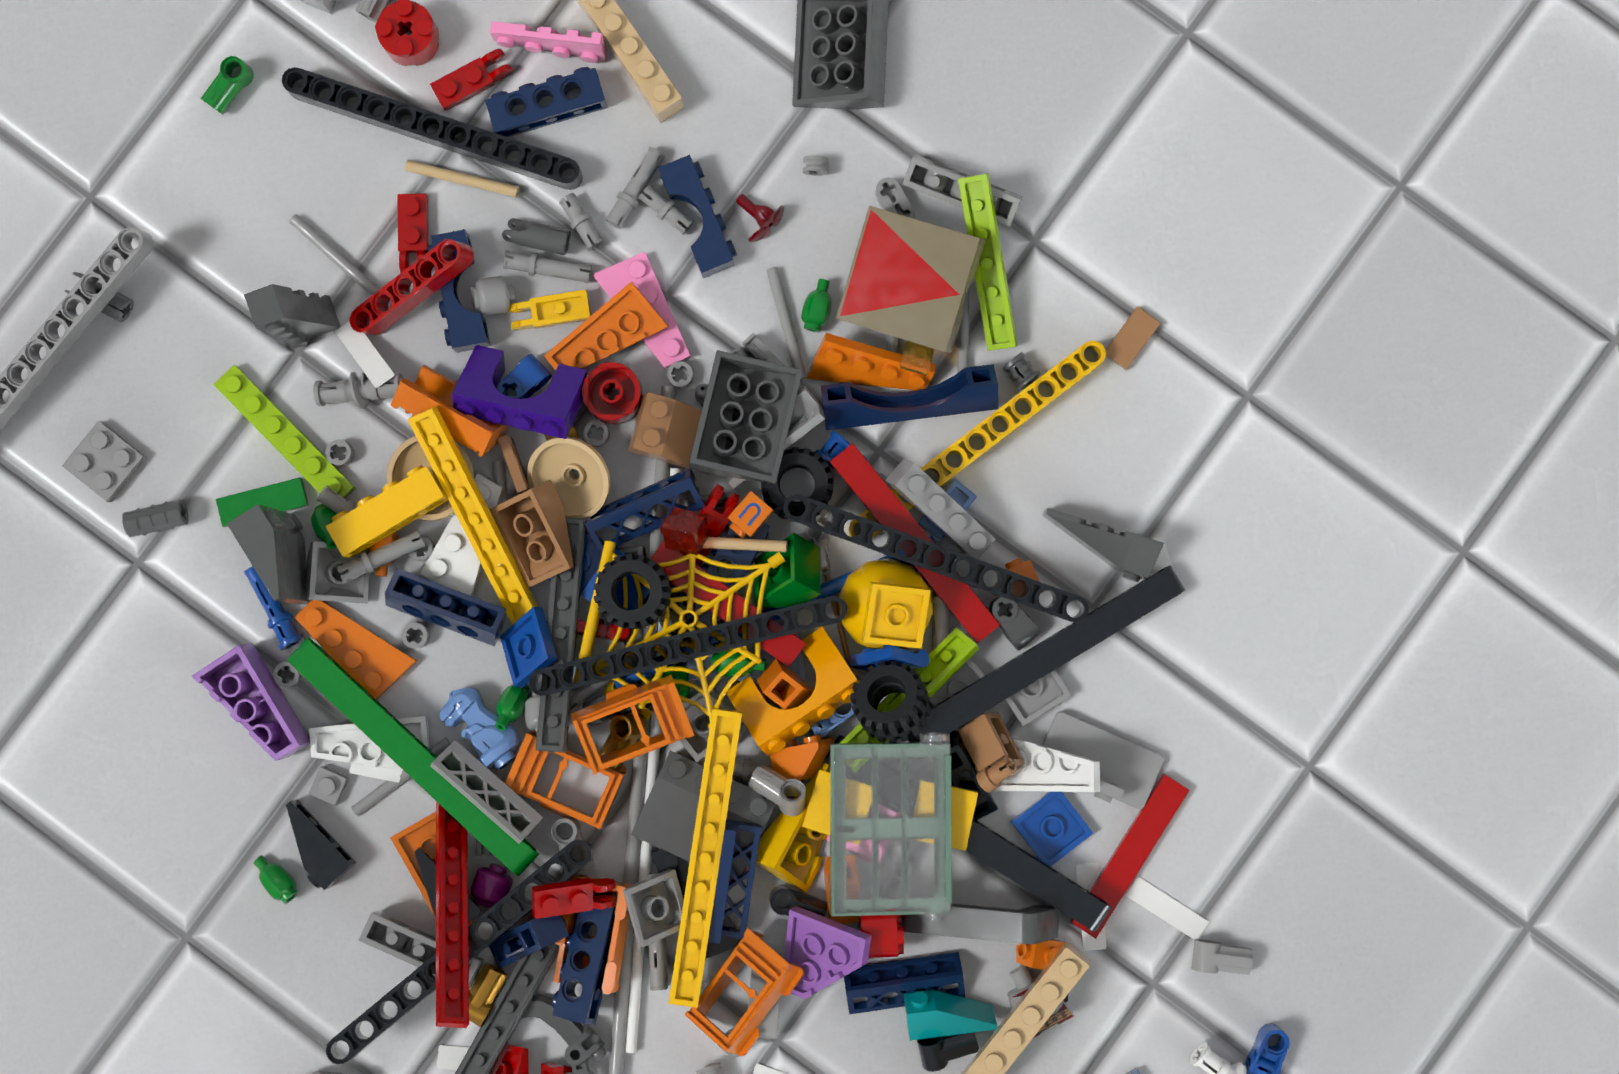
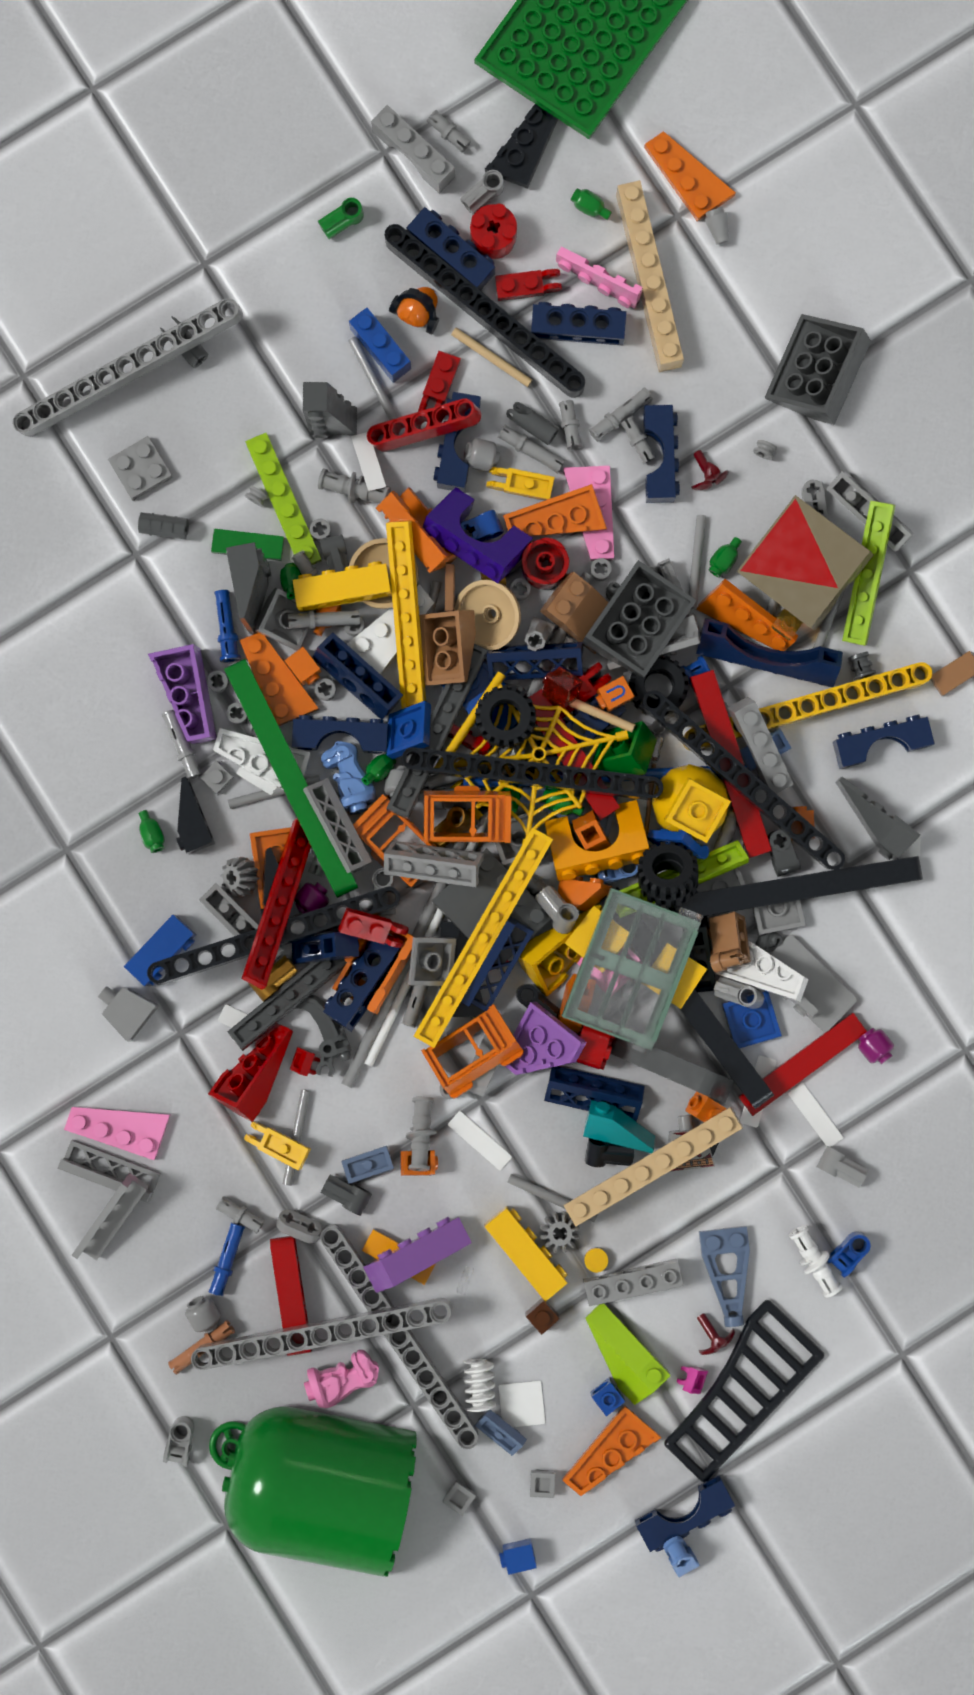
camera: 20 degrees right, 0 degrees up
none -> blue brick [124,915,197,986]
none -> light grey pin [162,710,202,780]
none -> light grey gear [220,857,260,897]
none -> light grey bush [226,702,248,725]
none -> light grey bush [245,486,269,507]
none -> orange brick [284,647,322,686]
none -> dark blue arch [292,715,388,754]
none -> dark grey piece [320,534,349,572]
none -> blue brick [349,307,411,383]
none -> light grey fence [384,841,484,887]
none -> cap [389,287,439,335]
none -> dark blue brick [406,207,495,291]
none -> light grey piece [524,616,555,651]
none -> light grey piece [714,976,764,1009]
none -> dark grey arm [755,932,783,951]
none -> dark blue arch [832,714,935,769]
none -> magenta head [858,1028,894,1064]

